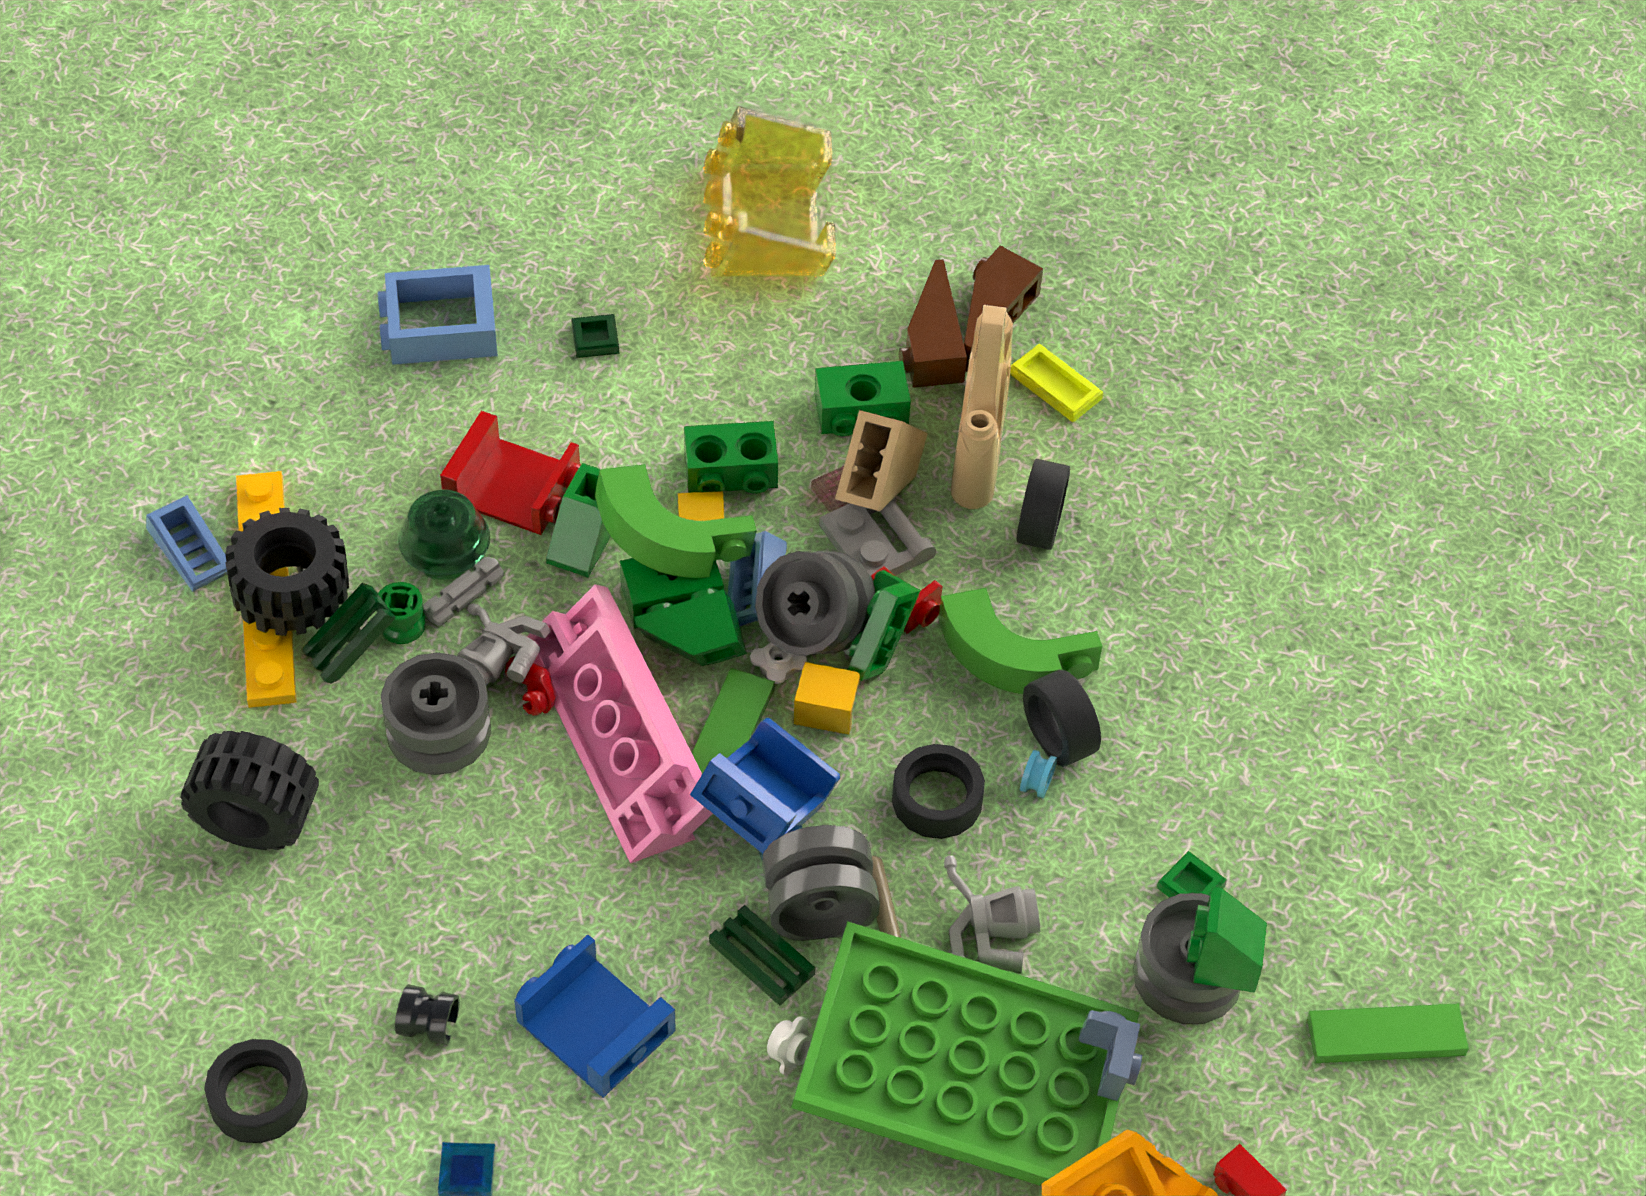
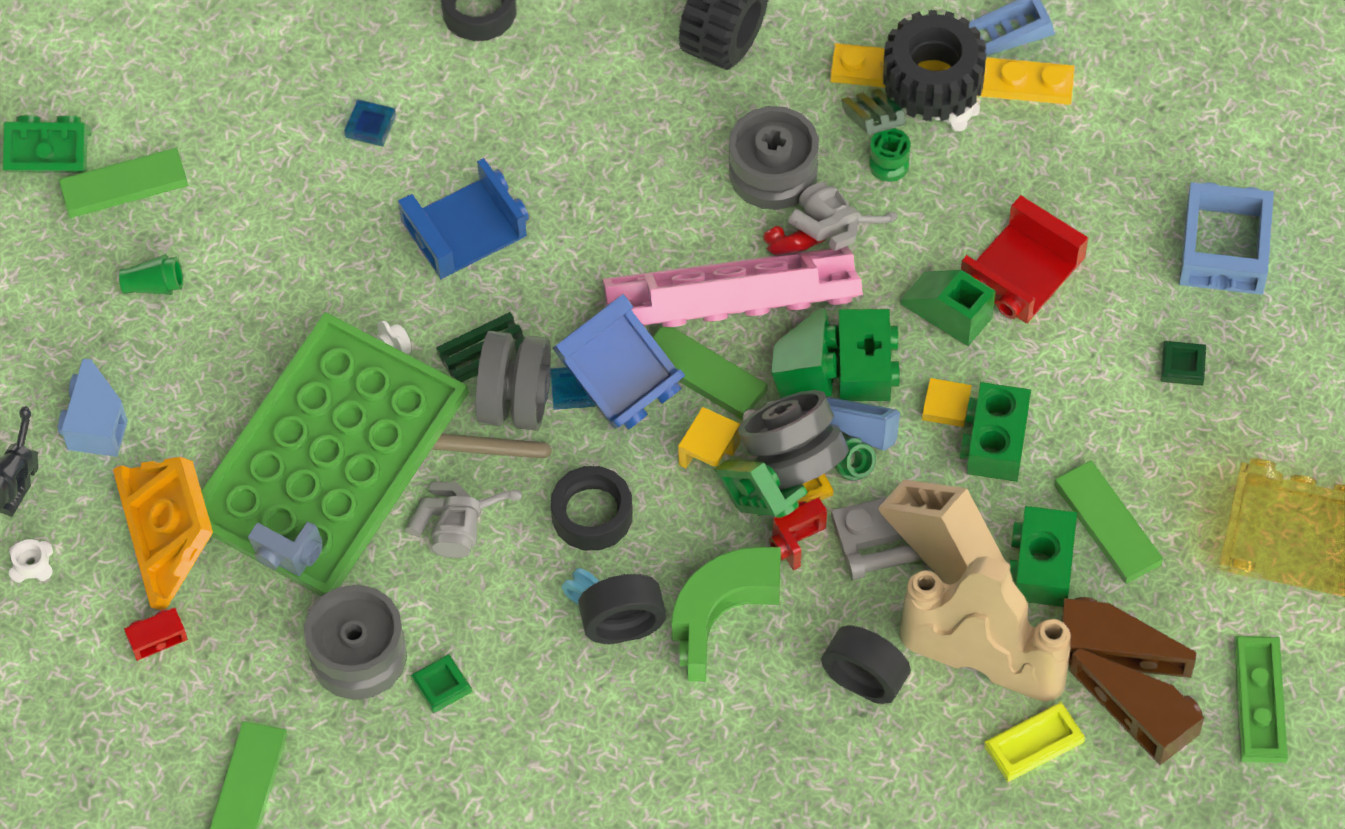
camera: 110 degrees right, 5 degrees up
black wheel [395,984,460,1045] -> none
clear green cone [398,490,490,580] -> none
light grey axle [423,557,504,626] -> none
bright green arch [595,464,757,578] -> none
green slope [1186,887,1267,993] -> none
none -> bright green tile [1054,460,1164,584]
none -> bright green tile [1234,636,1288,763]

